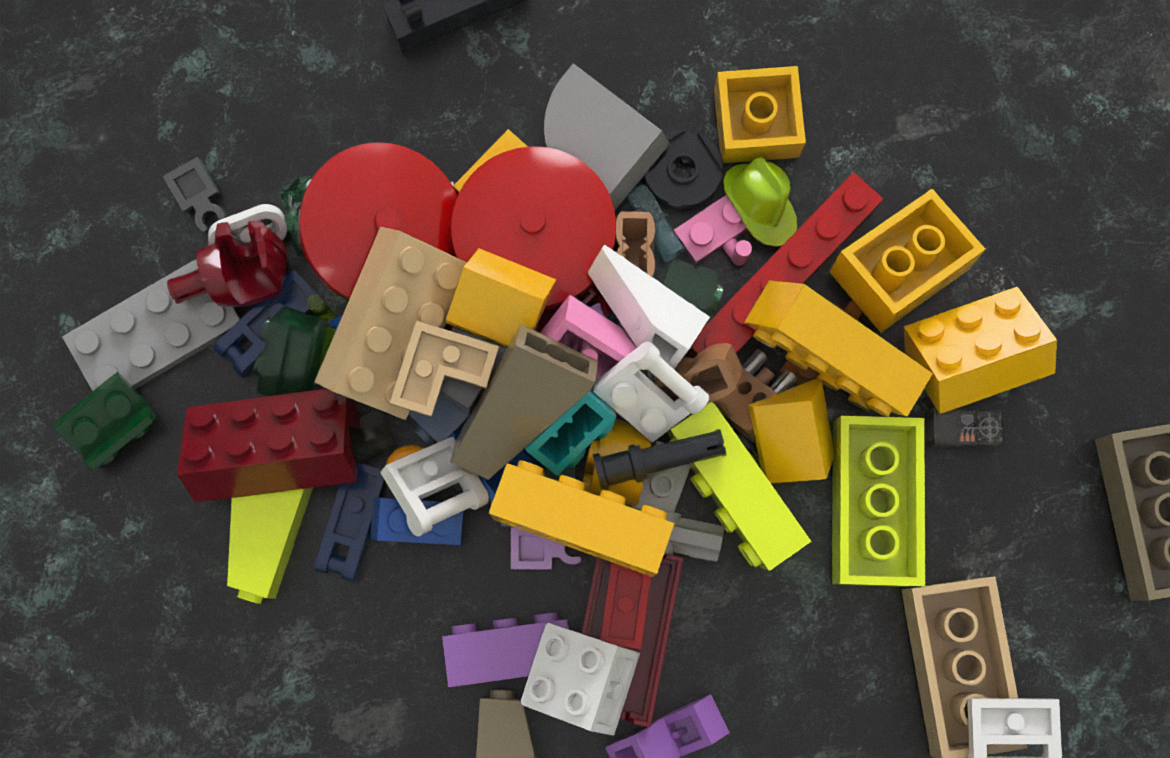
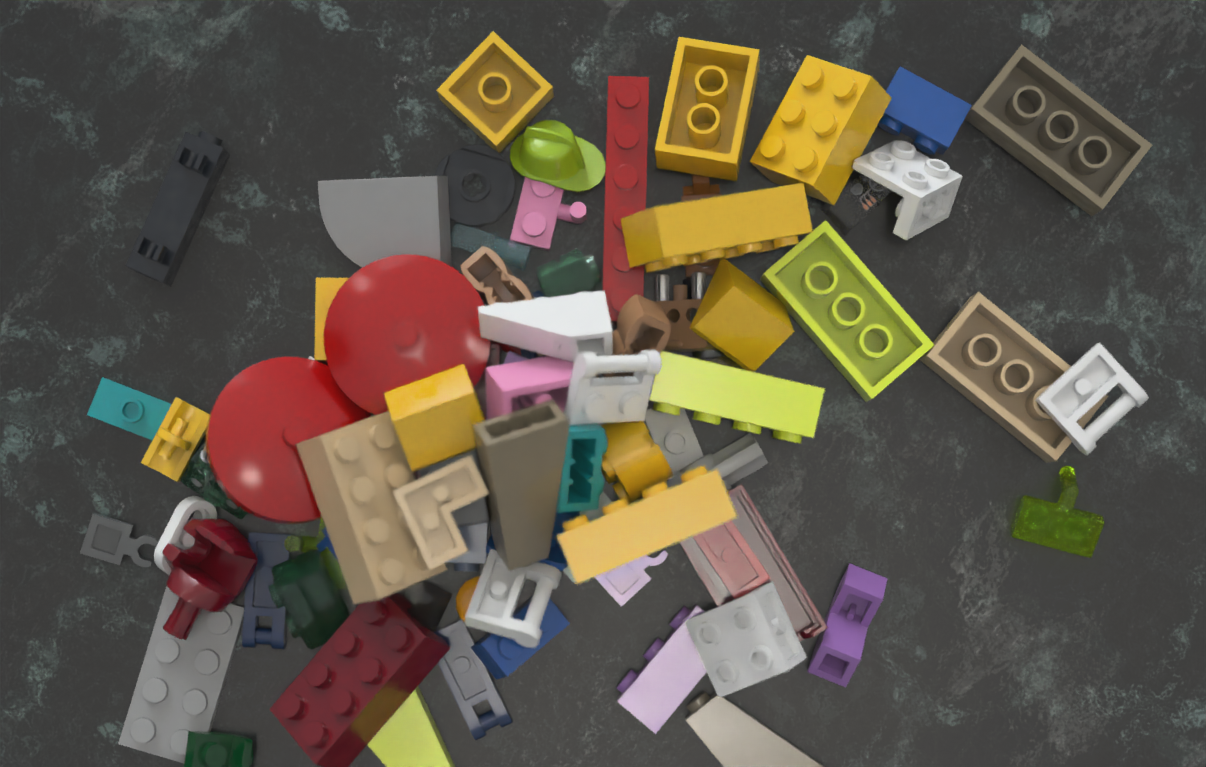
camera: 45 degrees left, 5 degrees up
black pin [593,429,727,491] -> none
none -> teal plate [87,377,172,440]
none -> yellow hips [141,397,210,482]
none -> white bracket [852,140,963,240]
none -> blue brick [878,66,972,155]

